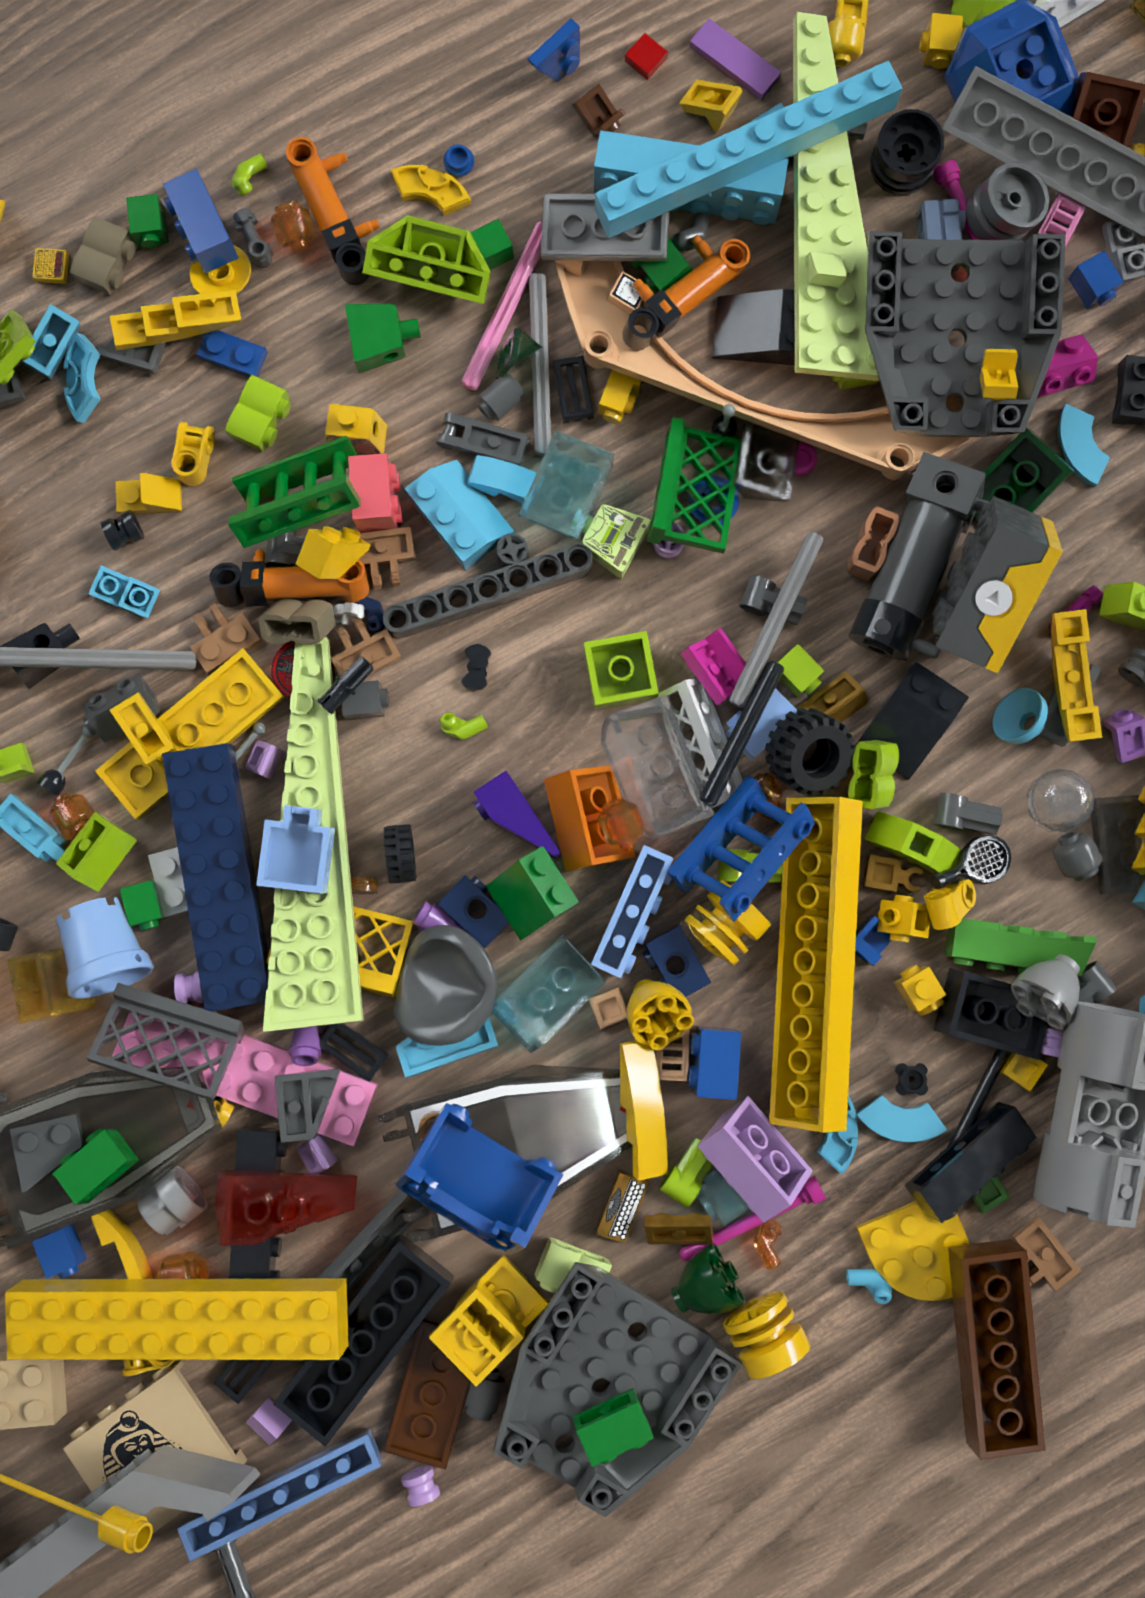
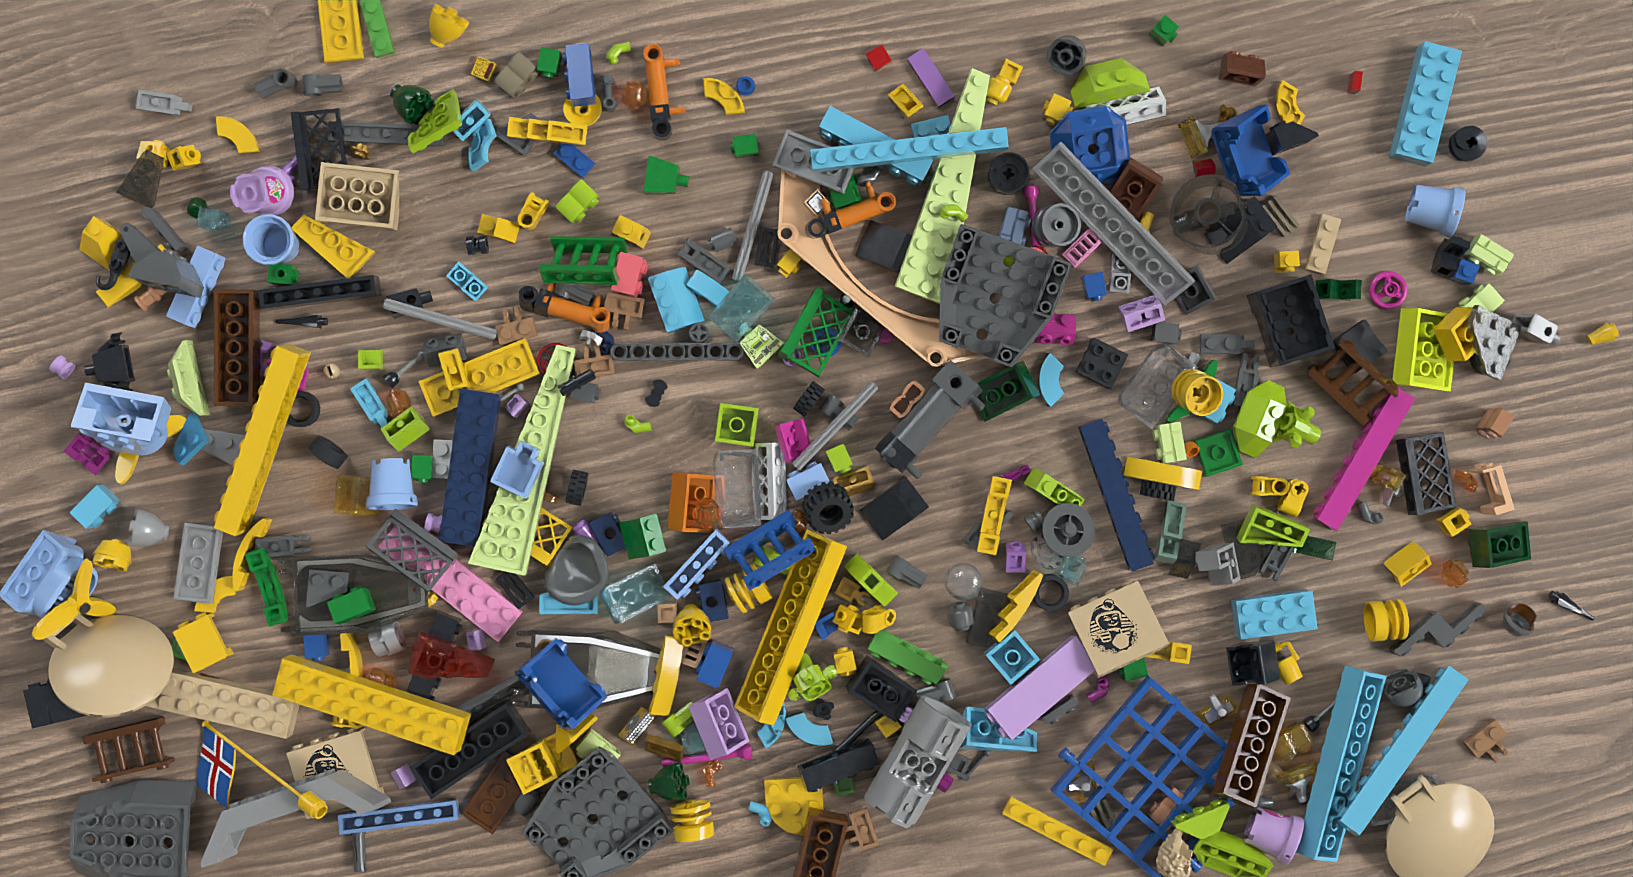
camera: 20 degrees right, 5 degrees up
black tile [213,1360,274,1404] -> none
dark tan brick [258,599,336,645] -> none
dark grey wing [275,1068,340,1143] -> none
medium lavender cone [289,1026,321,1066] -> none
yellow slope [296,526,371,579] -> none
lime wedge [362,215,491,304] -> none
lavender wheel [401,1465,440,1507] -> none
bright pink axle [462,222,542,391] -> none
dark purple slope [472,771,561,859] -> none
clear green slope [495,328,543,379] -> none
blue wing [528,18,580,81] -> none
reddish brown bracket [572,84,625,137] -> none
green brick [573,1388,654,1467] -> none
black axle [699,661,784,806] -> none
yellowish green slope [809,251,846,287] -> none
lime brick [848,740,899,809] -> none
black piece [931,835,1012,890] -> none
dark grey piece [932,496,1063,673] -> none
yellow bracket [980,349,1018,401] -> none
medium azure piece [993,687,1048,745] -> none
light grey piece [1011,954,1080,1030] -> none
none -> yellow slope [556,714,598,754]
none -> lime piece [787,653,838,701]
none -> black tyre [793,381,825,417]
none -> lime arm [939,204,969,223]

